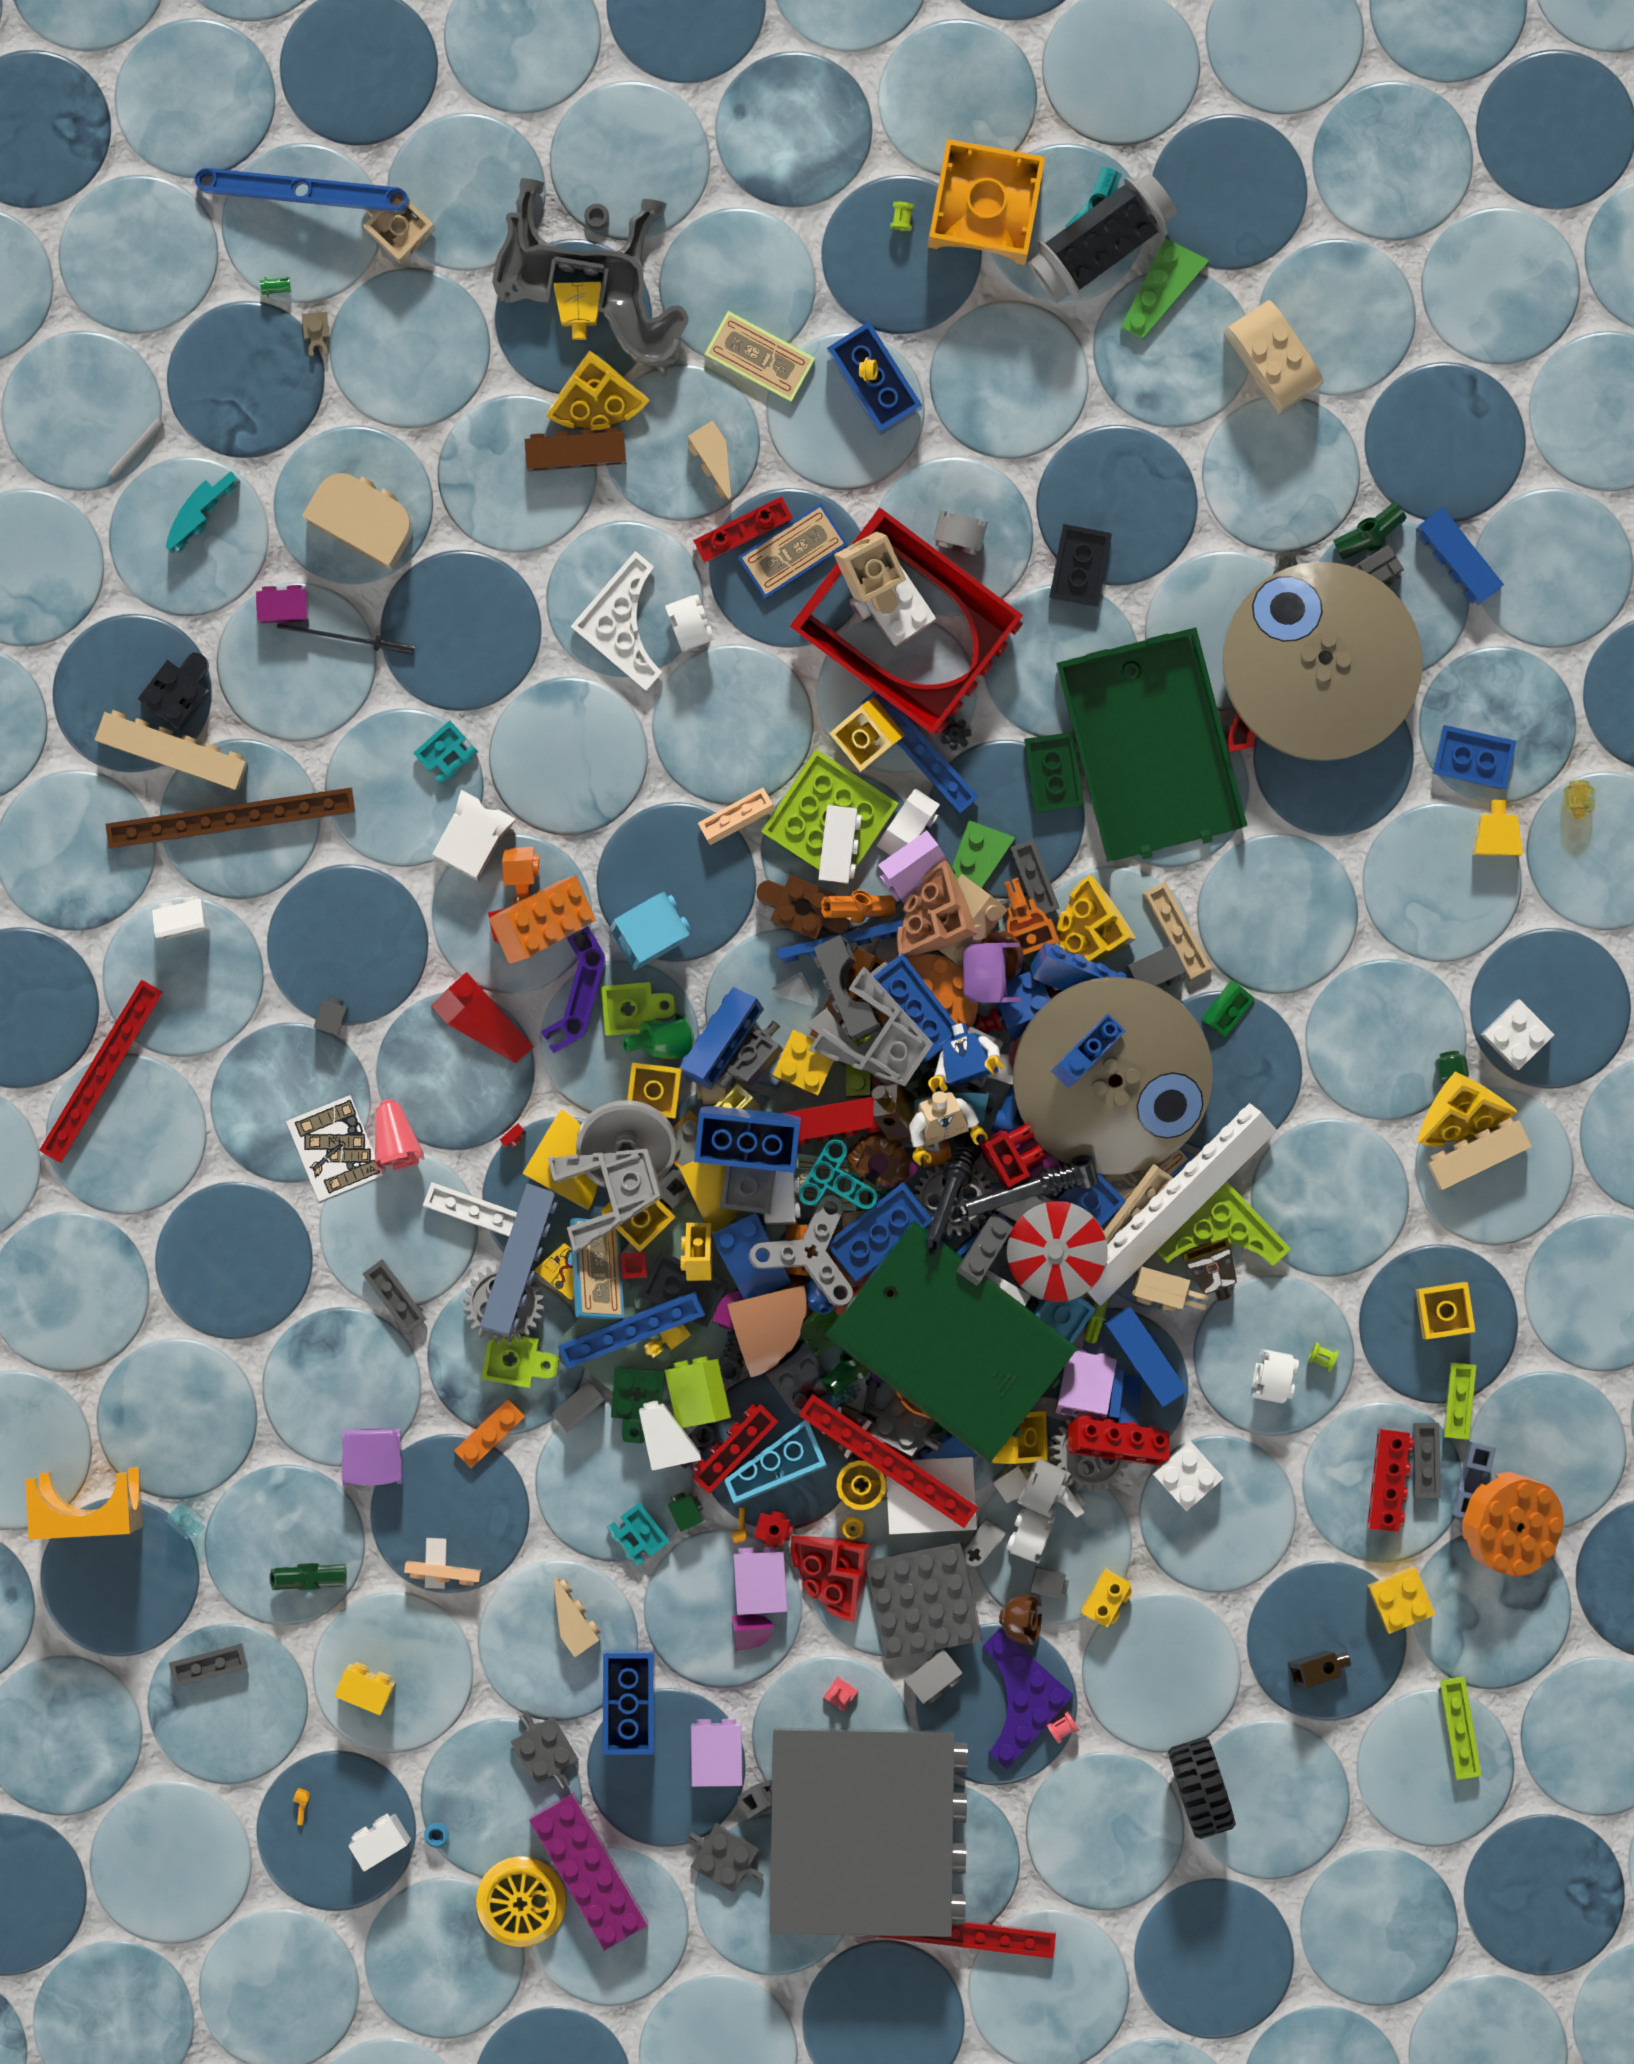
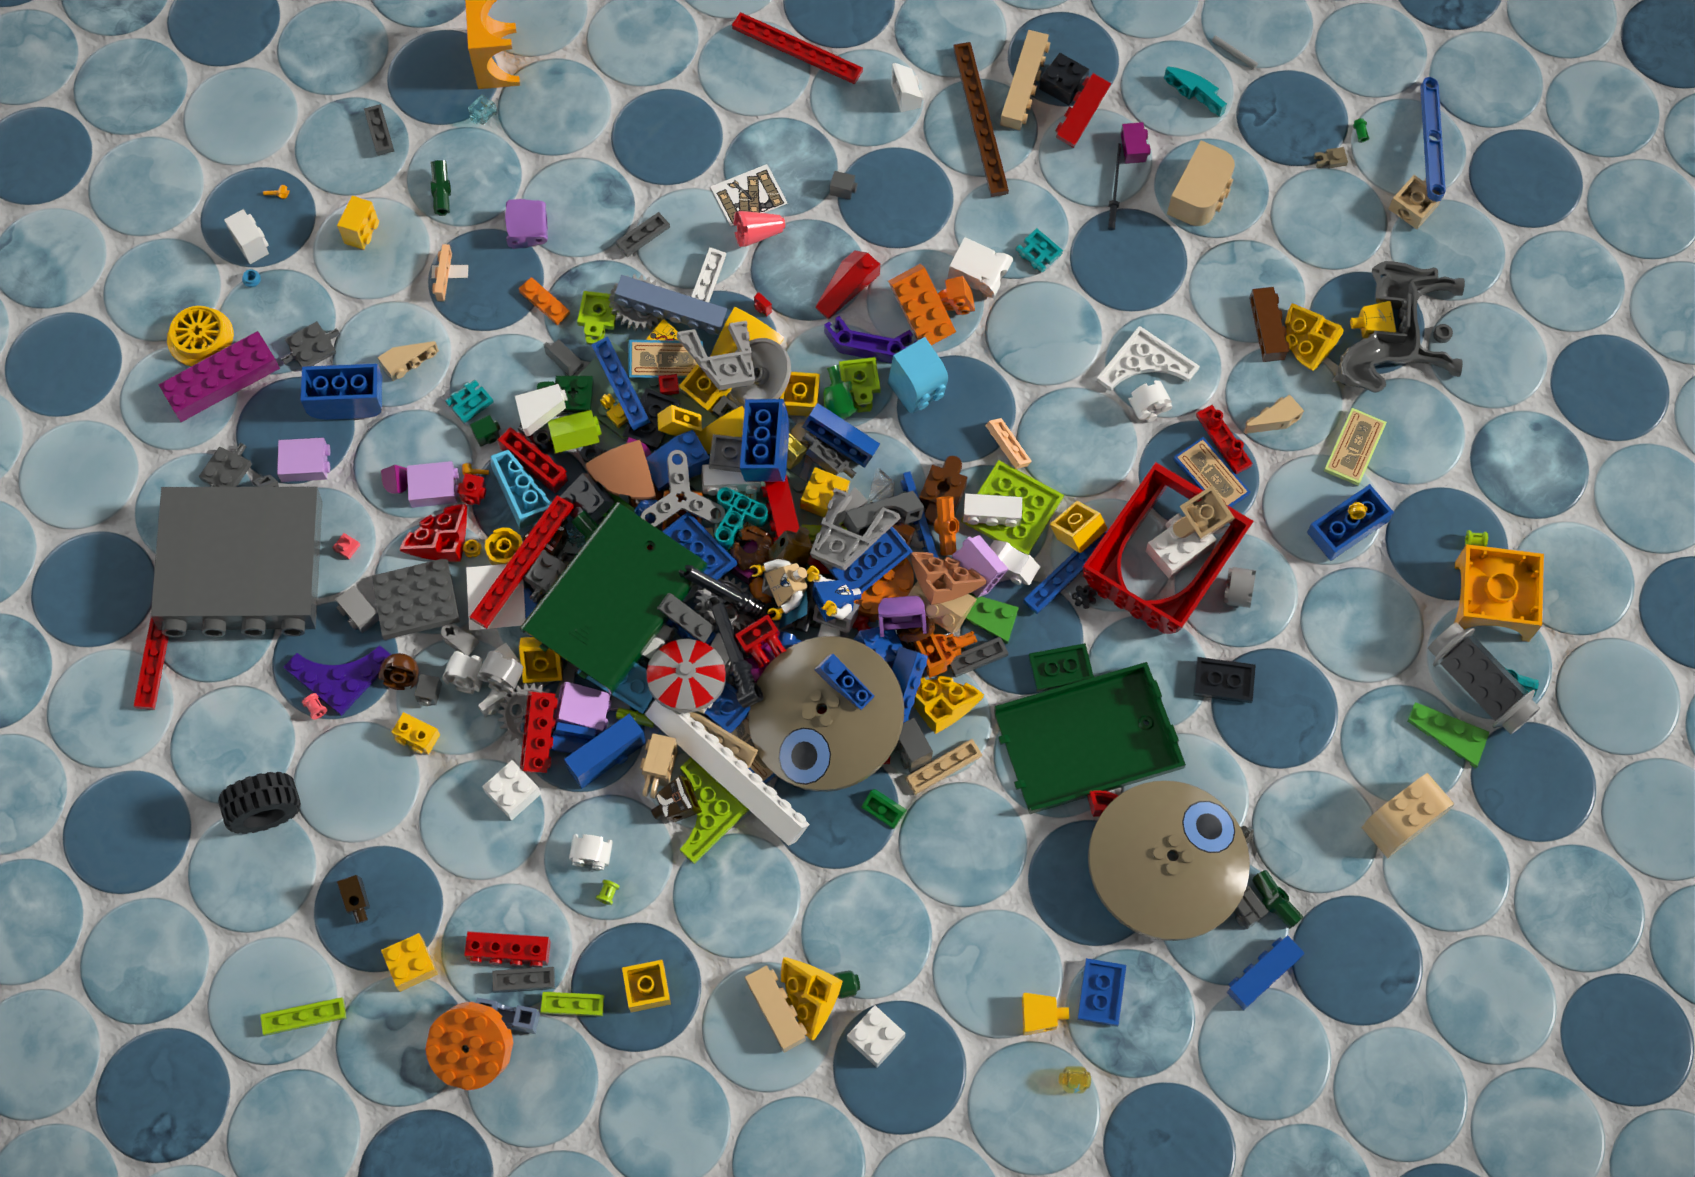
camera: 85 degrees right, 20 degrees down
none -> red brick [1055,73,1112,148]

